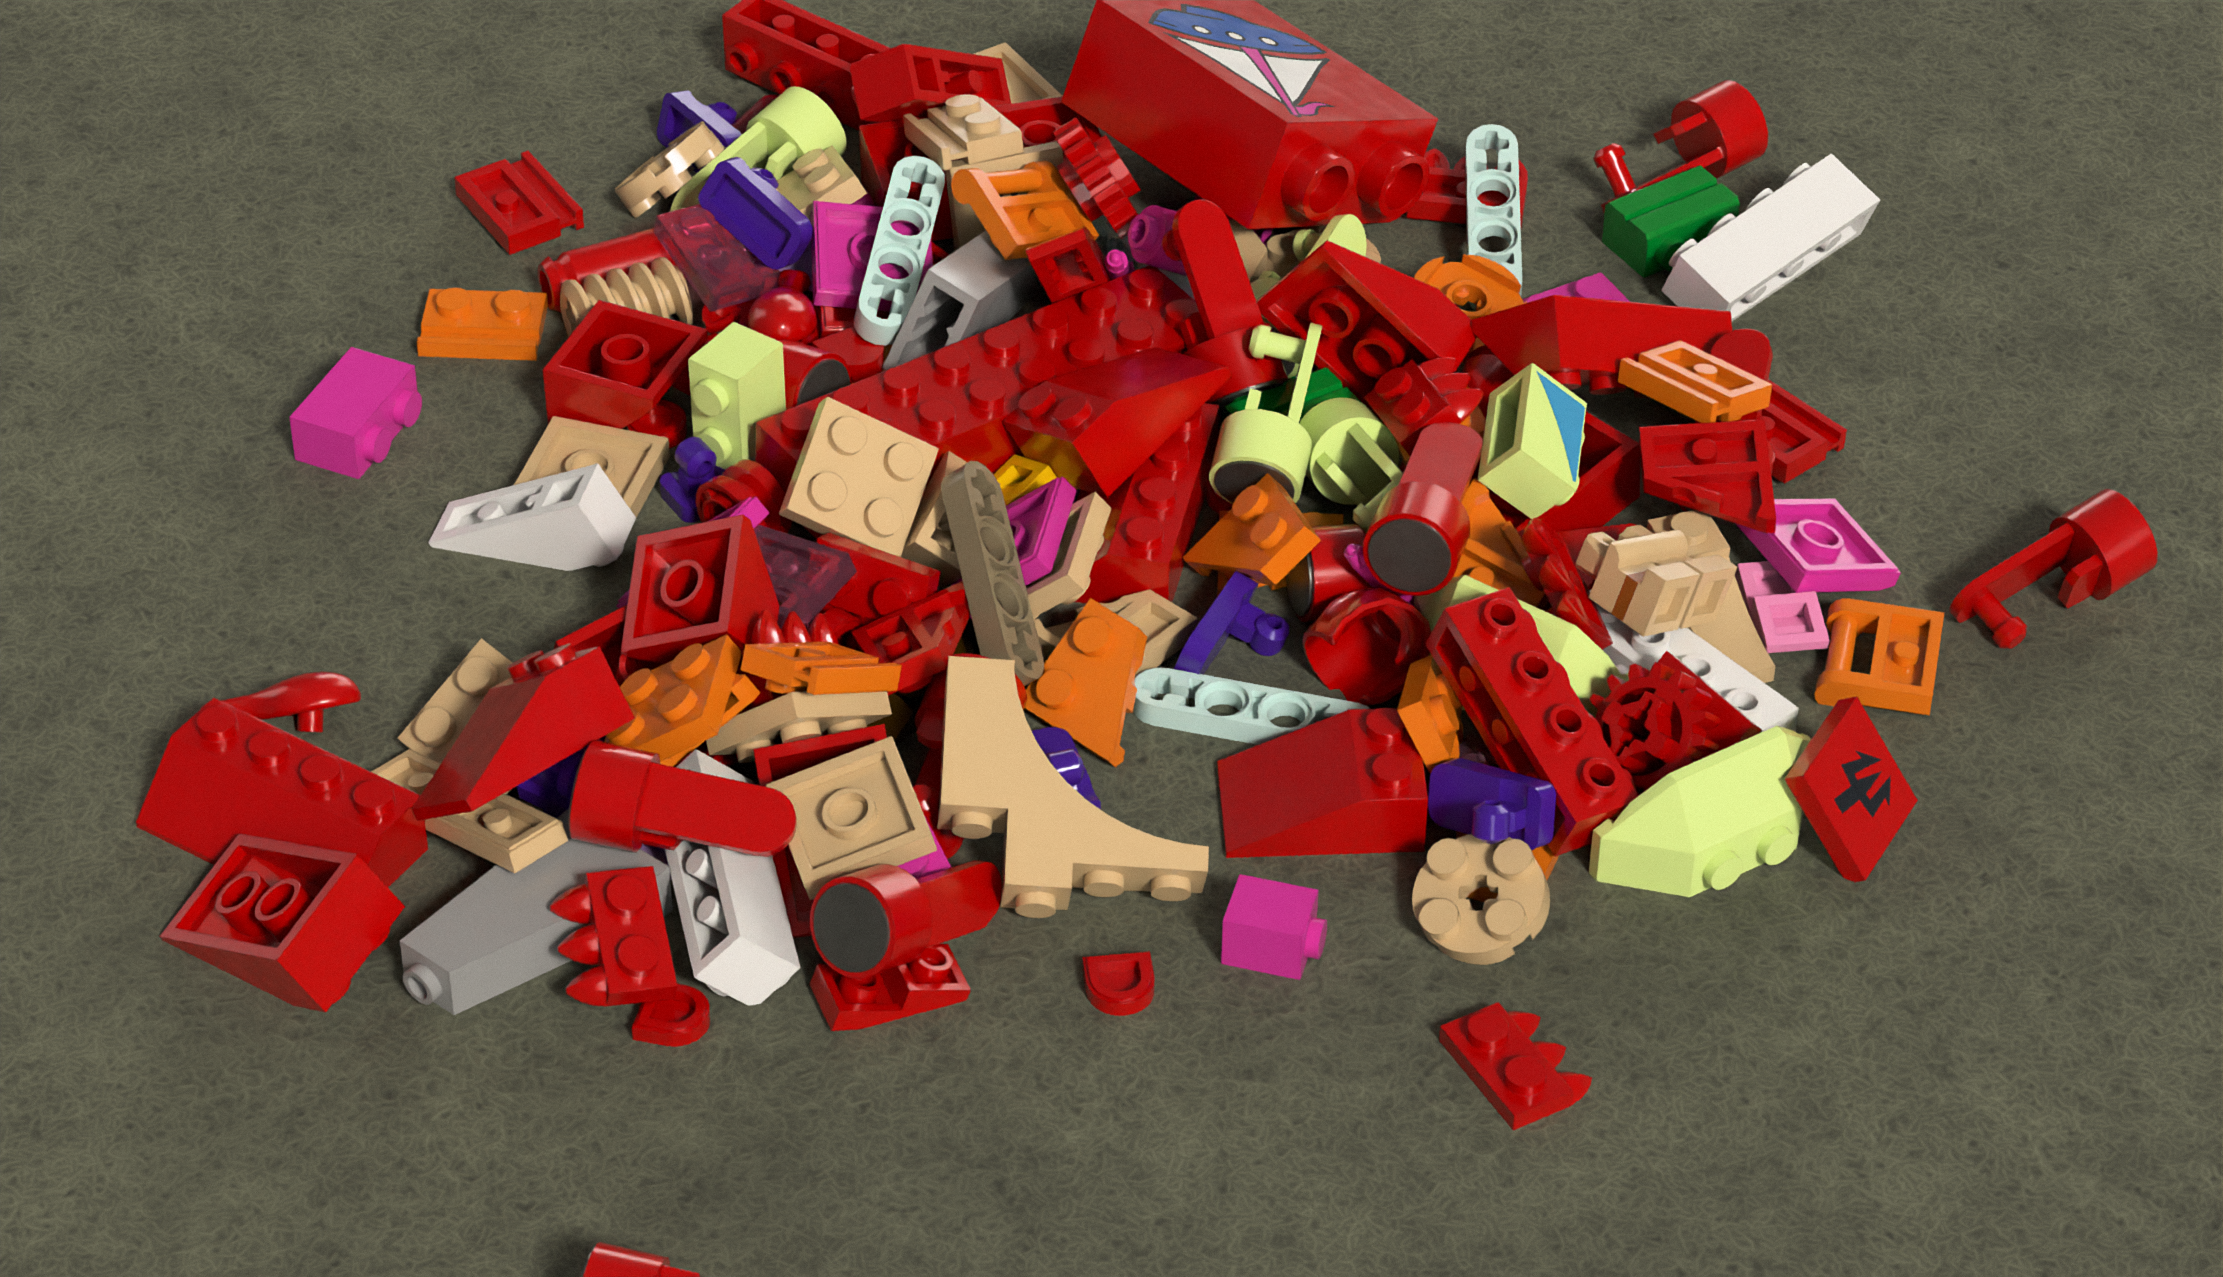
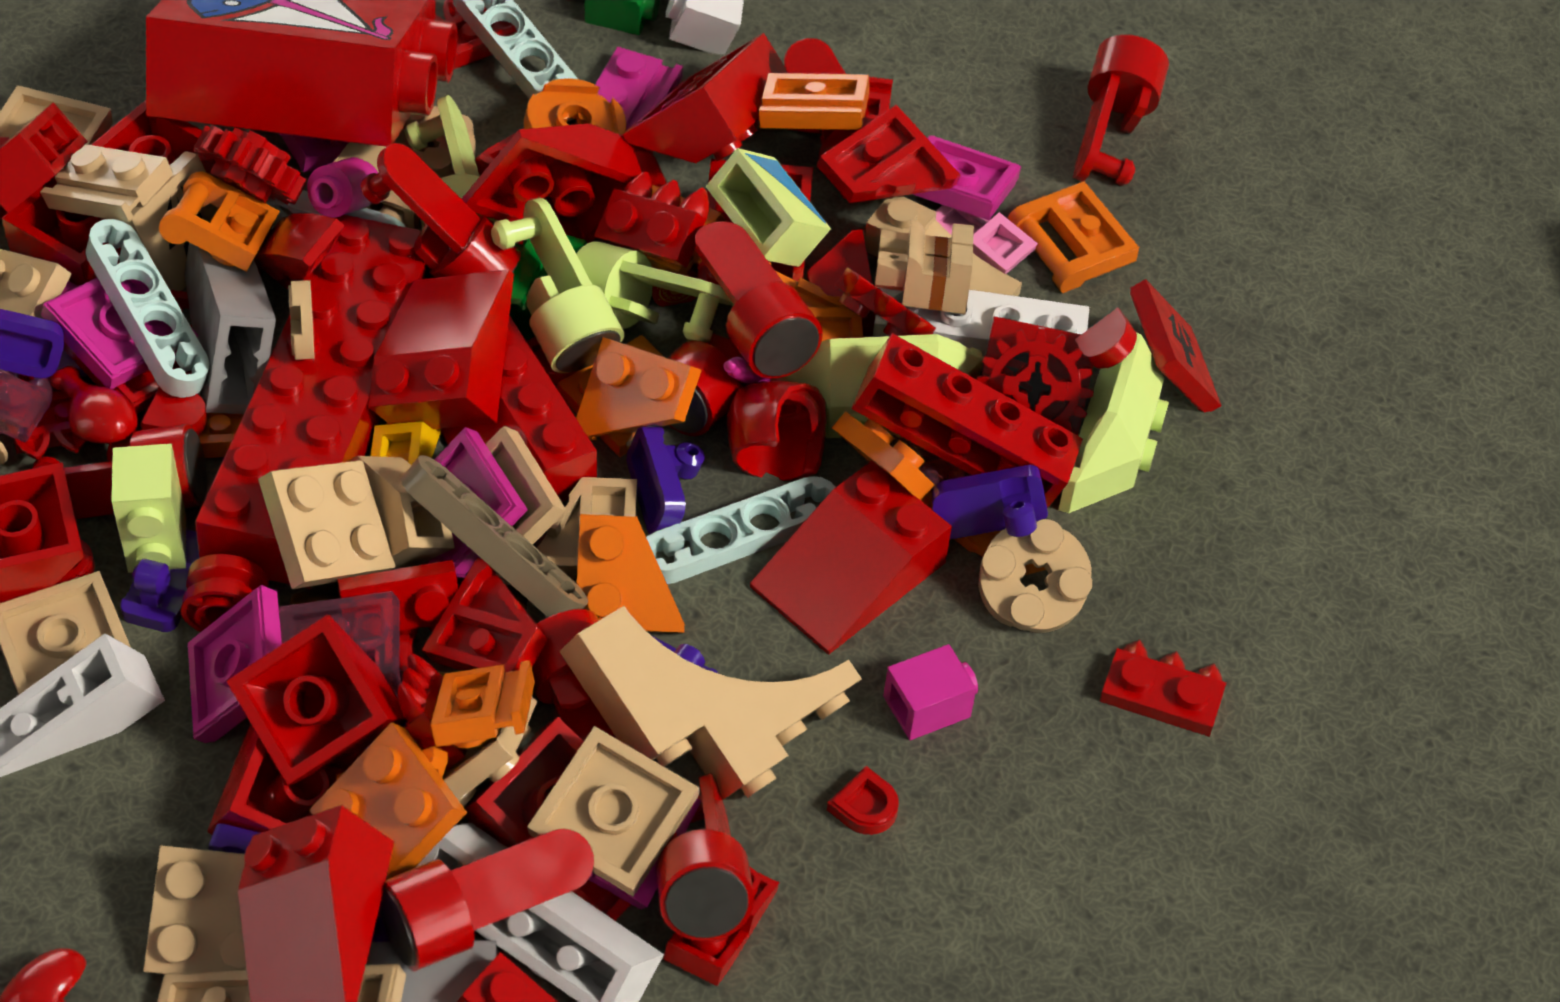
camera: 45 degrees left, 10 degrees up
none -> tan tile [288,280,315,359]
none -> red tile [1075,307,1137,369]

